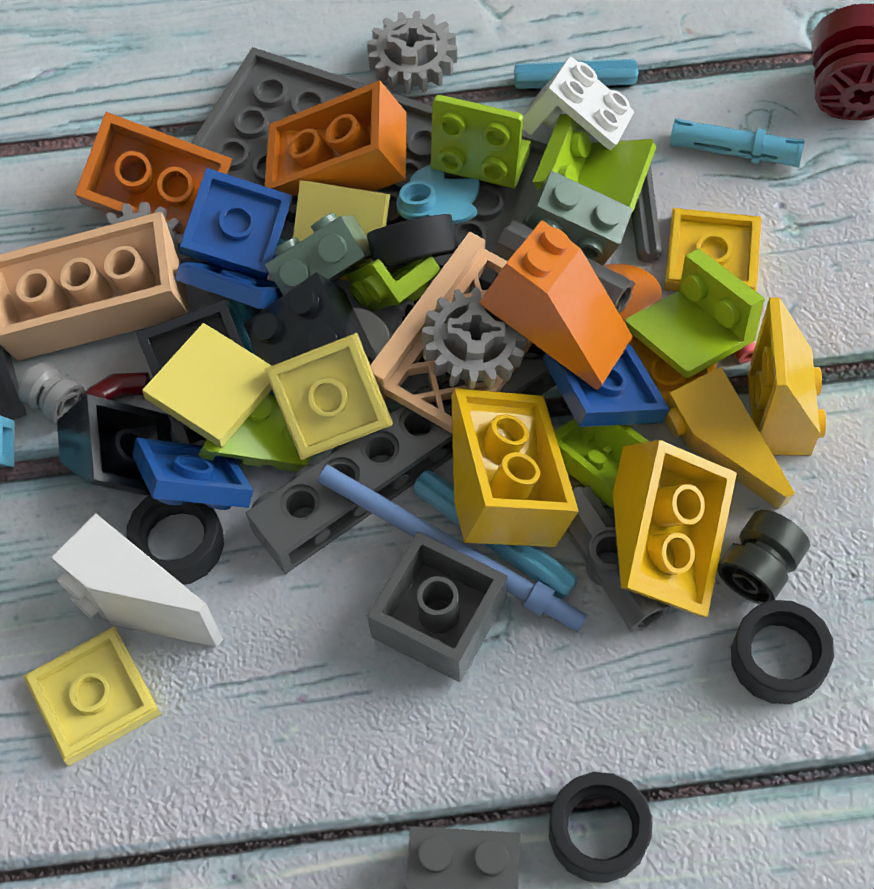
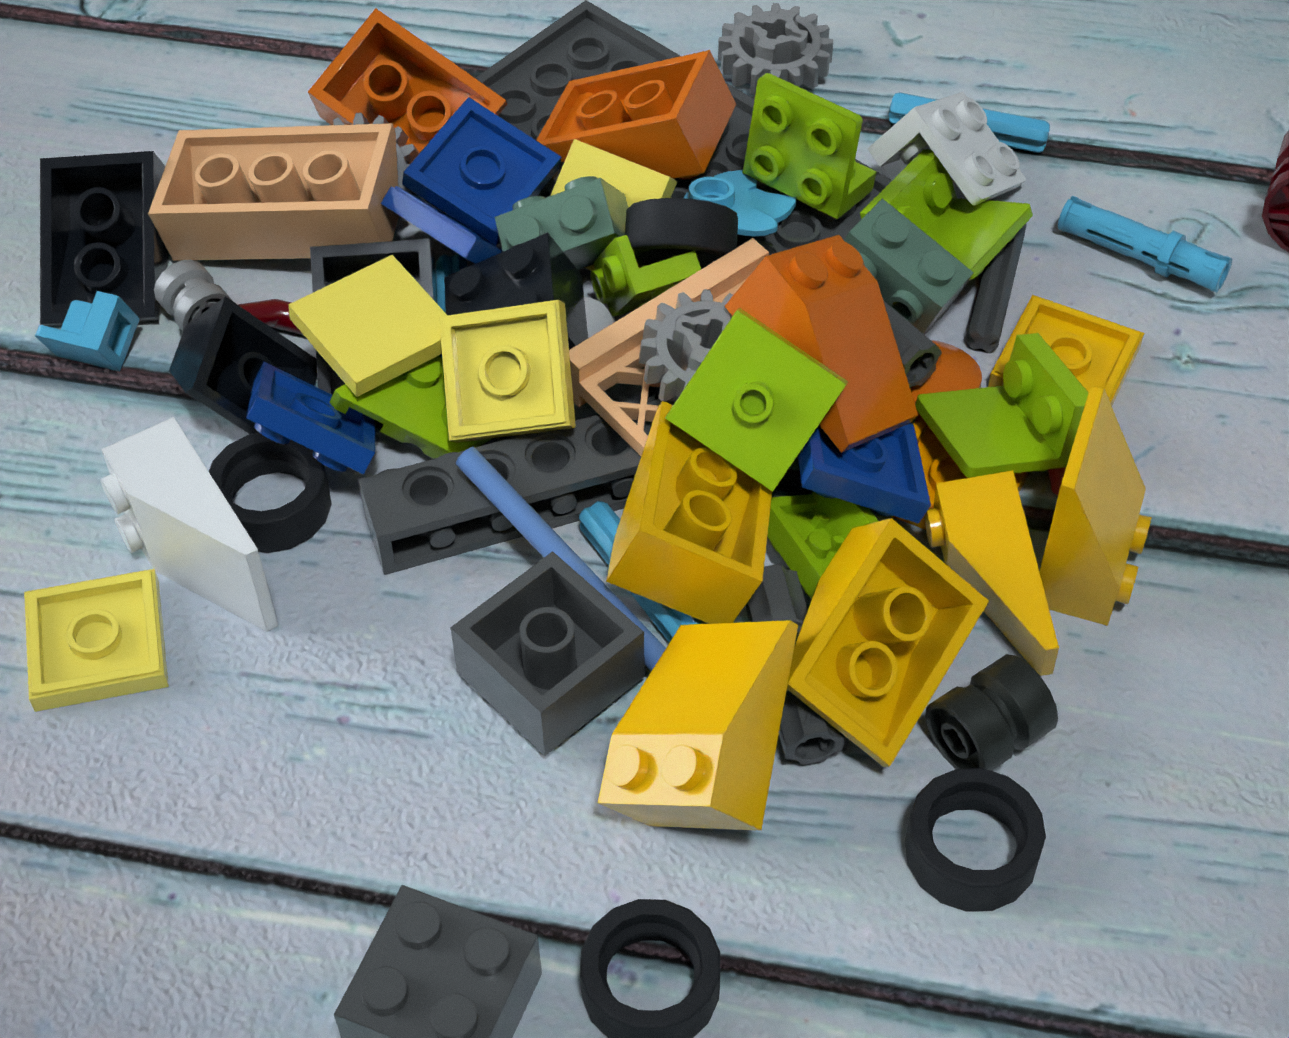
camera: 15 degrees right, 10 degrees down
none -> yellow slope [597,620,798,831]
none -> lime plate [665,308,848,492]

